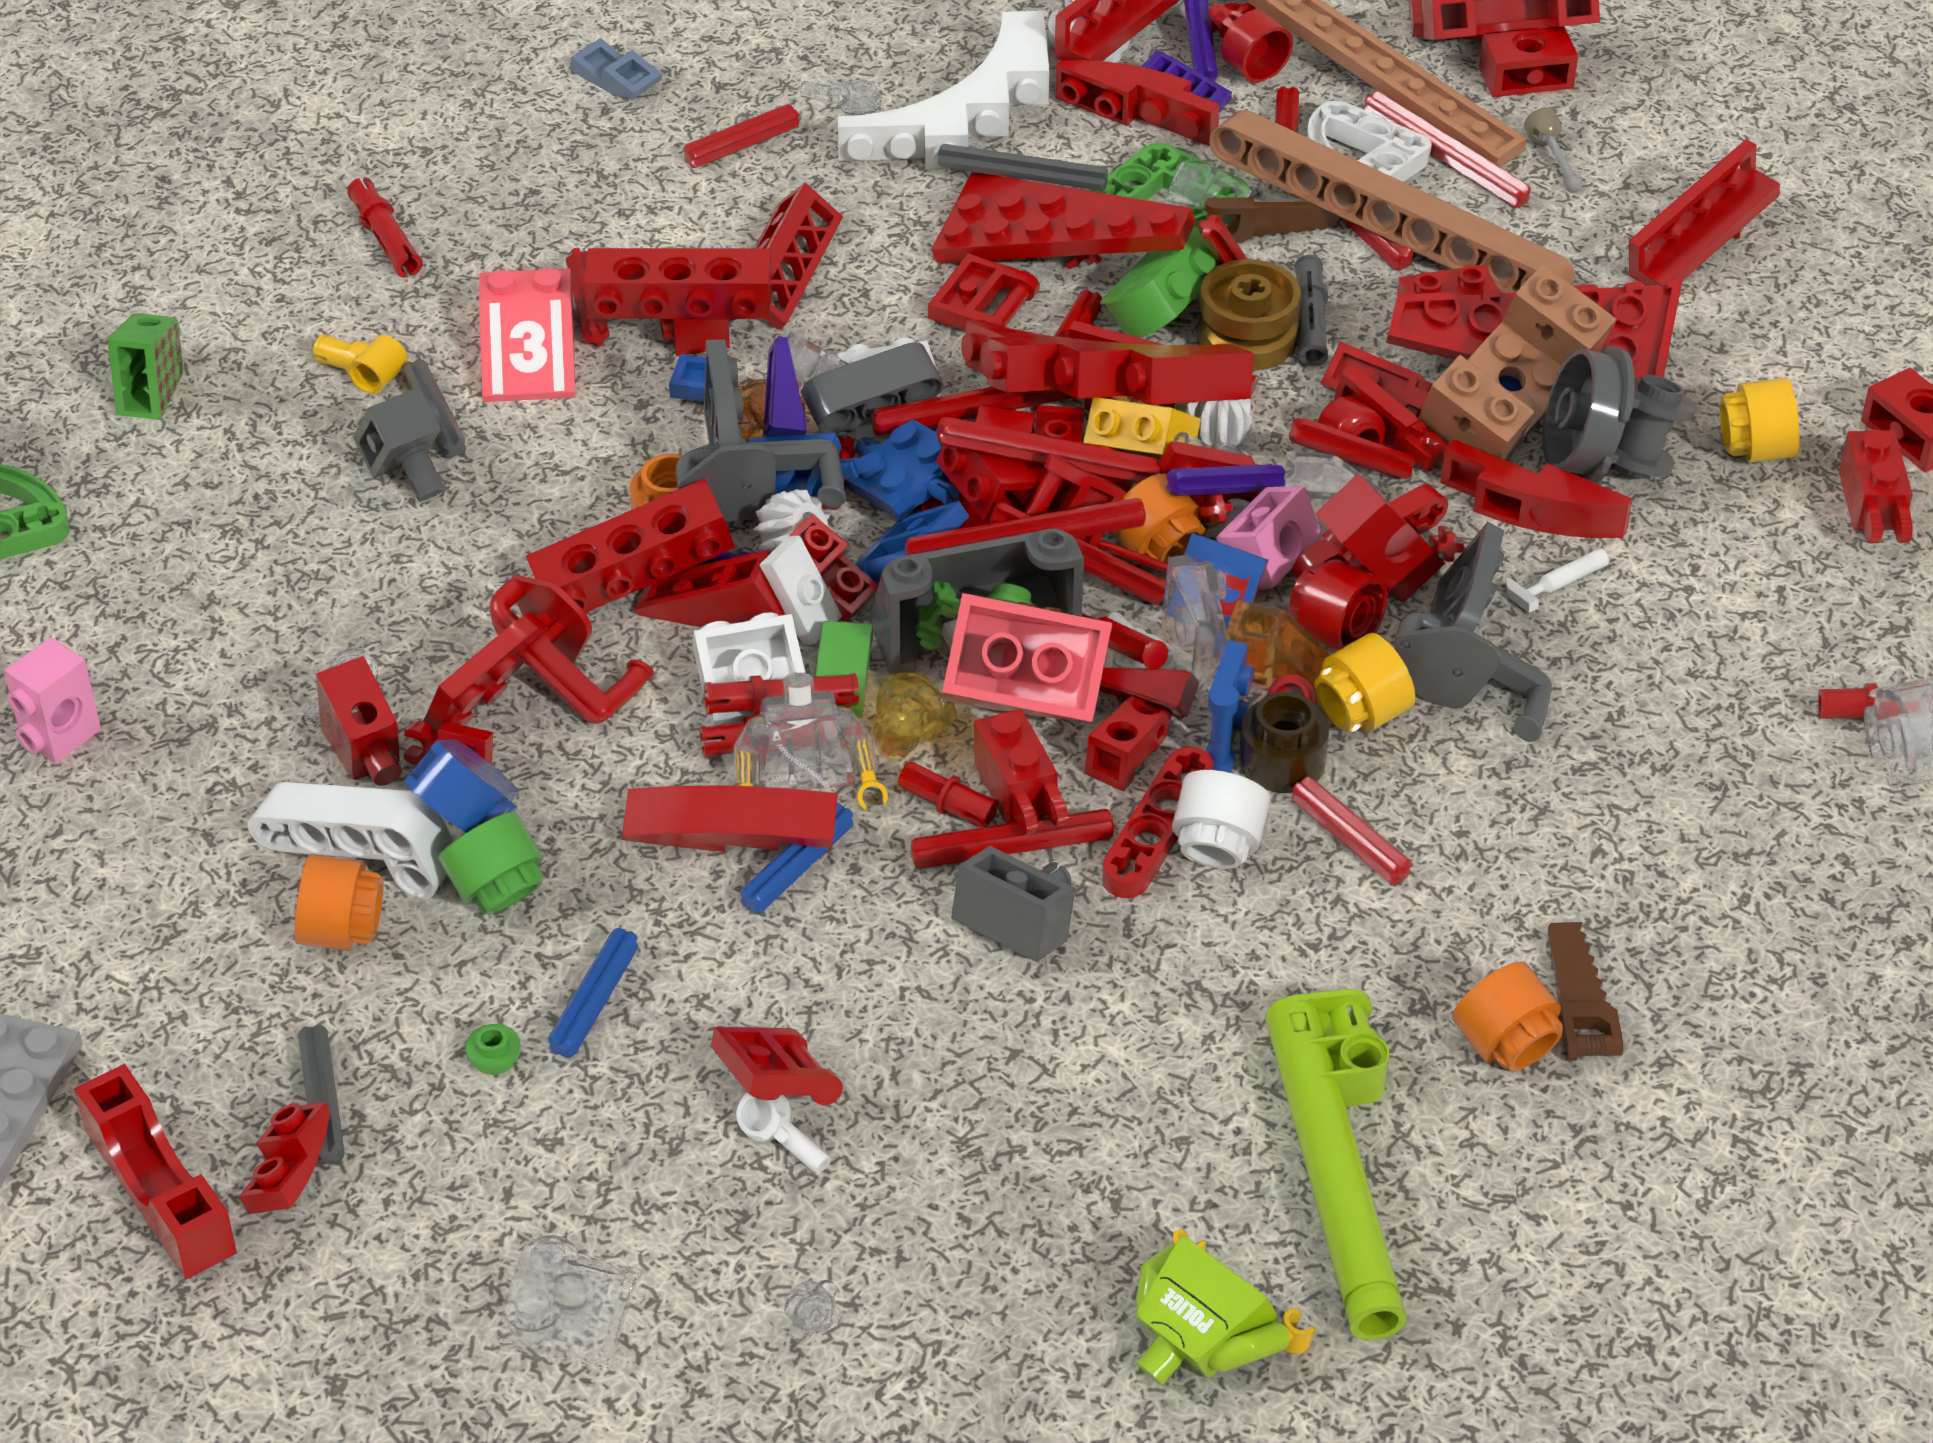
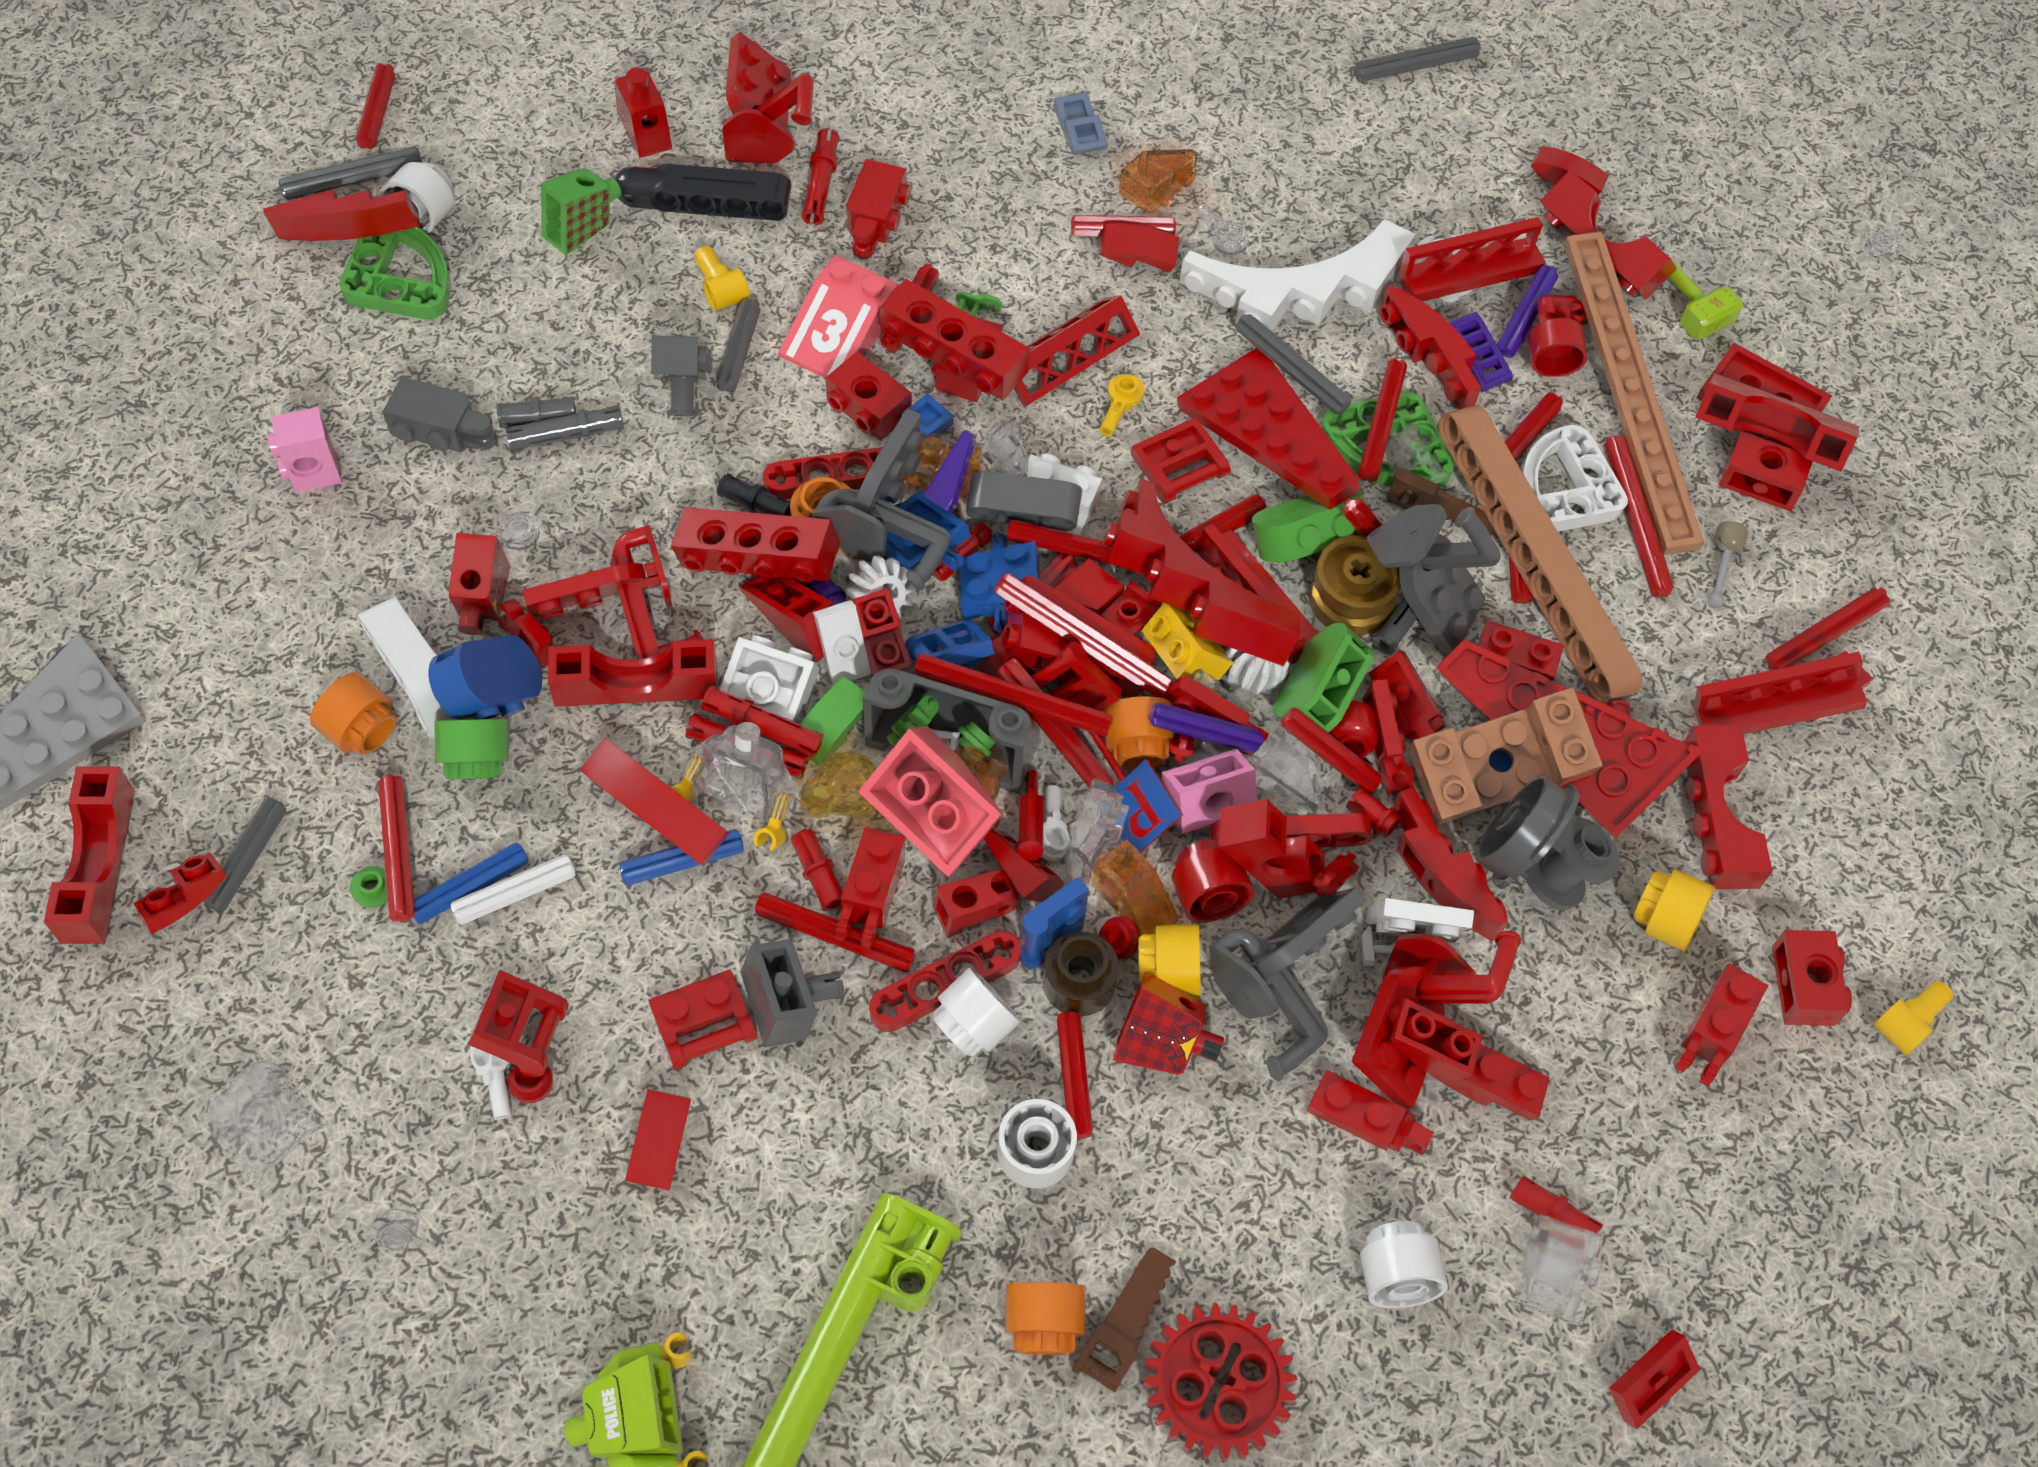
camera: 30 degrees right, 15 degrees up
none -> red axle [378,774,415,923]
none -> dark grey hinge [382,377,497,453]
none -> white axle [451,855,576,925]
none -> dark grey pin [496,396,576,428]
none -> dark grey pin [506,405,624,452]
none -> red plate [508,1065,554,1103]
none -> red arch [548,639,718,707]
none -> red torso [614,68,672,159]
none -> black piece [614,164,792,221]
none -> red slope [625,1089,692,1190]
none -> red plate [648,969,758,1071]
none -> black pin [717,473,791,516]
none -> red plate [722,32,814,163]
none -> red beam [763,447,910,499]
none -> red brick [826,352,912,441]
none -> red hinge [846,159,911,259]
none -> white piece [997,1099,1077,1188]
none -> red slope [1099,223,1179,273]
none -> yellow plate [1099,374,1145,437]
none -> torso [1113,971,1224,1075]
none -> clear orange slope [1118,149,1198,215]
none -> red gear [1143,1303,1297,1463]
none -> bright green brick [1273,623,1374,733]
none -> red hinge [1307,1069,1434,1155]
none -> red pin [1346,787,1401,837]
none -> red plate [1351,931,1522,1109]
none -> red axle [1358,358,1407,483]
none -> white piece [1360,1221,1448,1308]
none -> white plate [1365,898,1474,940]
none -> dark grey plate [1367,504,1501,656]
none -> red slope [1390,998,1550,1120]
none -> red arch [1682,725,1773,889]
none -> red axle [1765,588,1890,670]

